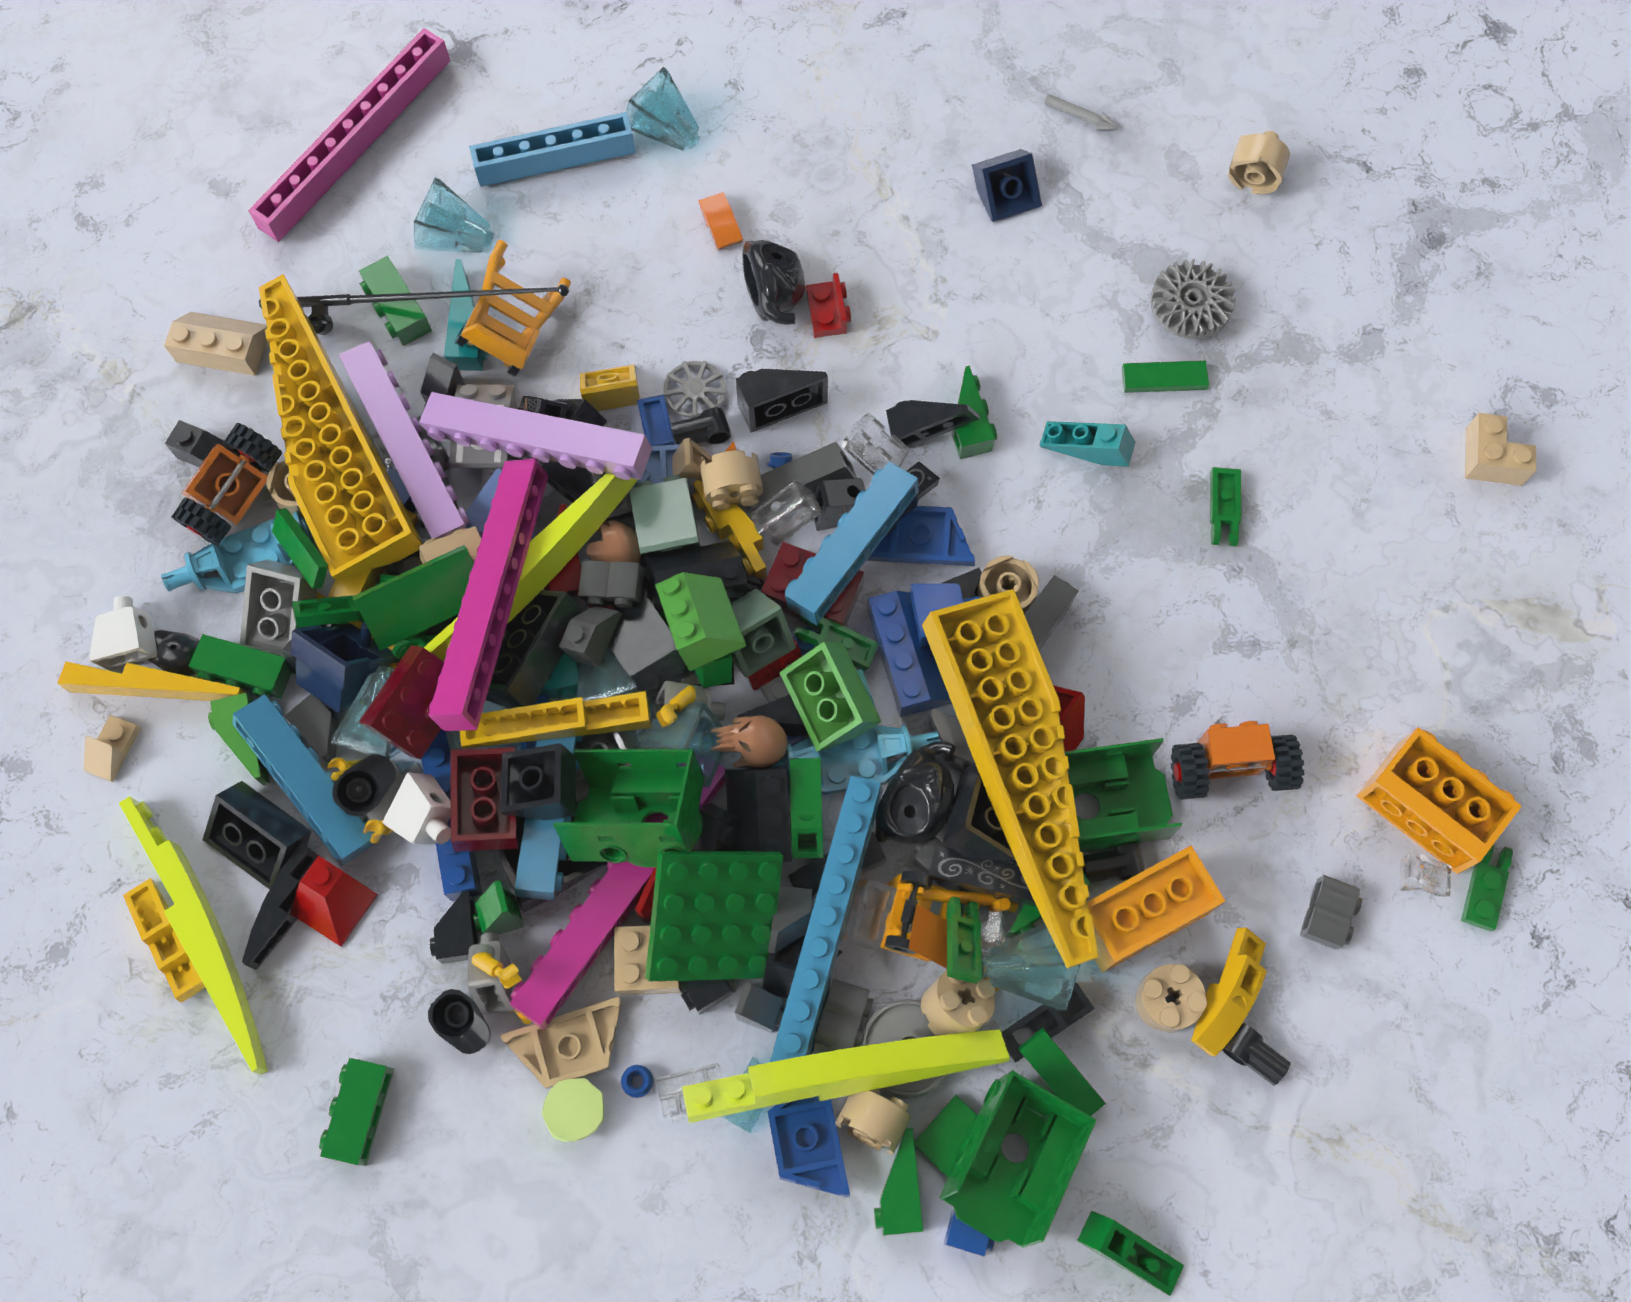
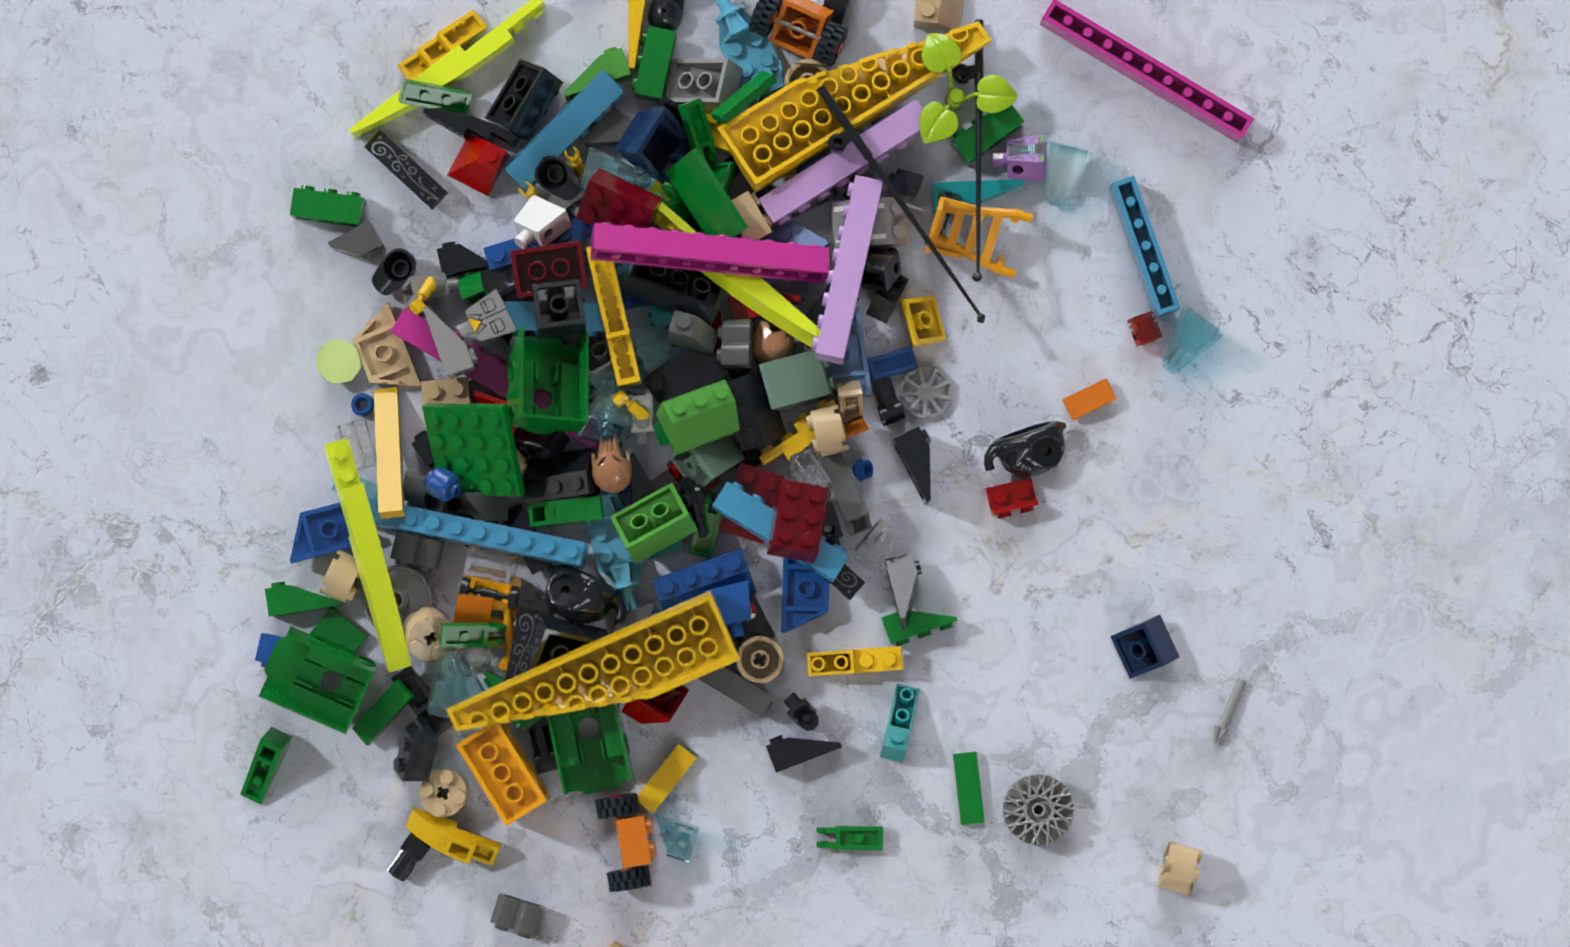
camera: 90 degrees right, 15 degrees up
none -> dark grey slope [328,220,386,259]
none -> black slope [364,130,448,210]
none -> yellow slope [374,387,405,519]
none -> black slope [393,716,439,782]
none -> green tile [399,79,472,115]
none -> light grey slope [423,307,479,379]
none -> blue head [425,467,461,502]
none -> light grey torso [457,289,517,342]
none -> yellow tile [638,743,697,814]
none -> clear light blue slope [655,814,699,863]
none -> black piece [680,476,708,538]
none -> black slope [766,735,842,773]
none -> dark red brick [767,478,829,564]
none -> black hips [783,692,819,731]
none -> yellow slope [807,646,904,676]
none -> black piece [816,85,985,323]
none -> lime plant [919,33,1017,144]
none -> medium lavender torso [993,135,1046,181]
none -> clear red piece [1127,311,1163,347]

